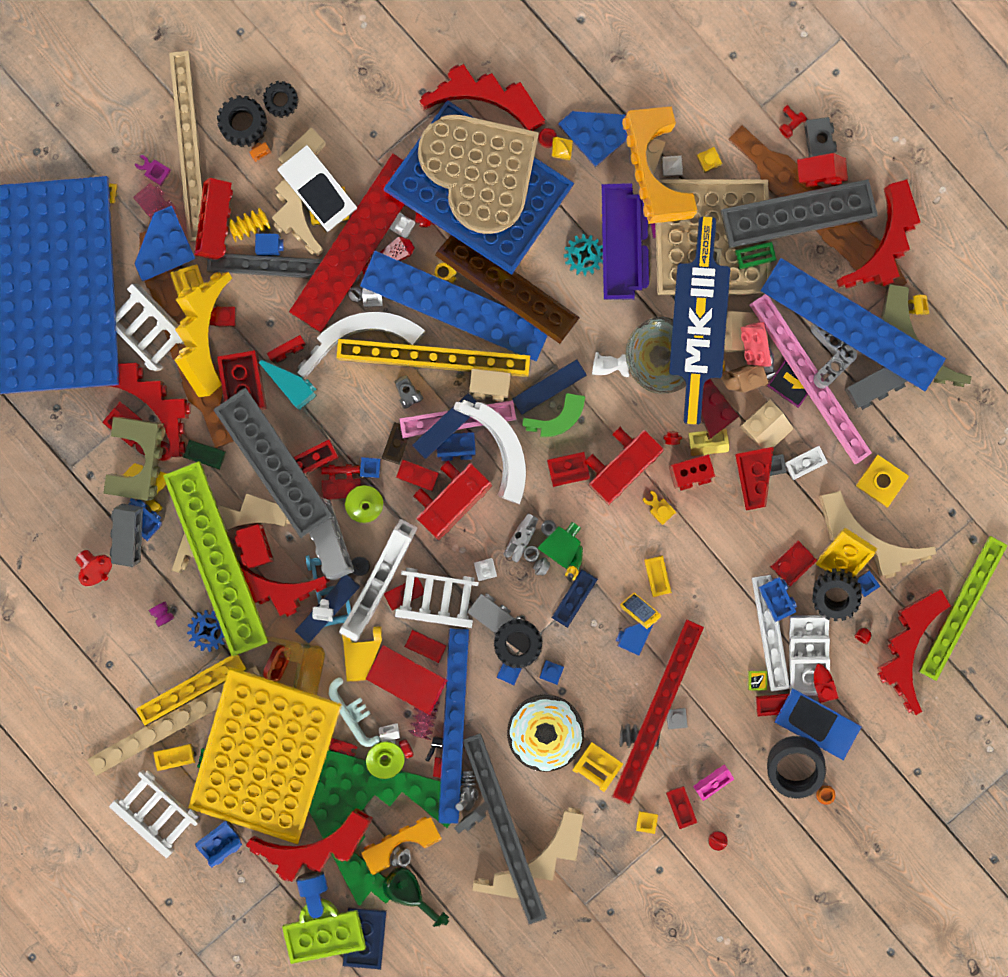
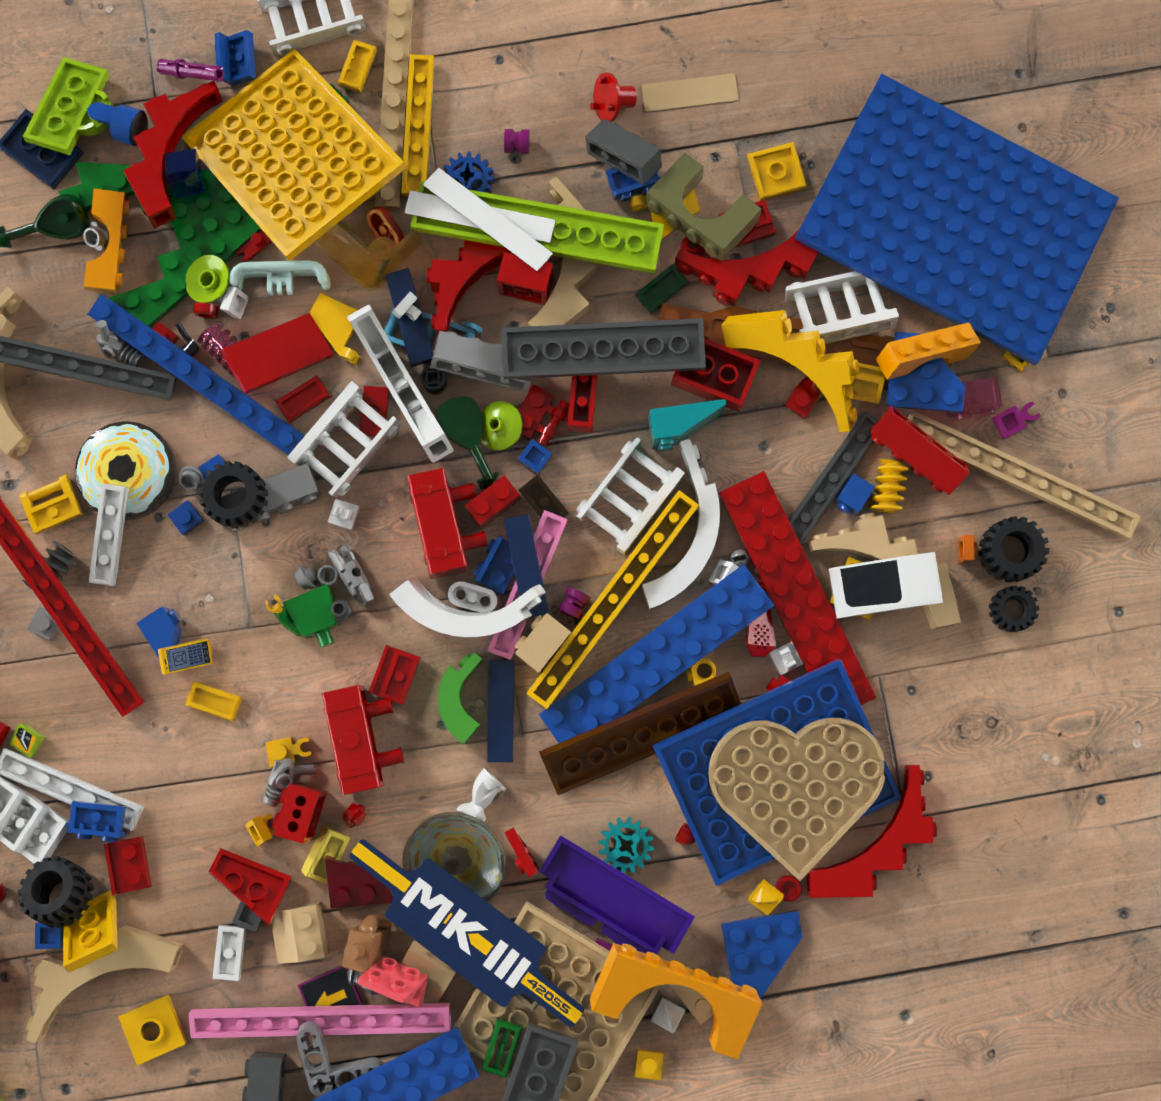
camera: 125 degrees right, 5 degrees down
red plate [266,335,306,363] -> none
dark grey plate [395,375,423,409] -> none
dark grey plate [454,802,490,833] -> none
dark blue tile [551,569,598,628] -> none
none -> white tile [88,483,129,586]
none -> magenta pin [156,59,224,82]
none -> piece [165,148,205,197]
none -> light grey plate [179,466,204,490]
none -> yellow tile [245,814,275,847]
none -> light grey piece [263,758,315,807]
none -> white sticker [404,190,555,243]
none -> white sticker [423,168,553,271]
none -> dark green piece [436,396,498,490]
none -> white plate [448,581,498,613]
none -> red wing [504,827,539,877]
none -> magenta wheel [558,587,591,620]
none -> white fence [576,437,685,555]
none -> tan sticker [641,73,739,112]
none -> red hinge [675,823,695,845]
none -> yellow tile [746,142,807,201]
none -> light orange arch [876,323,981,380]

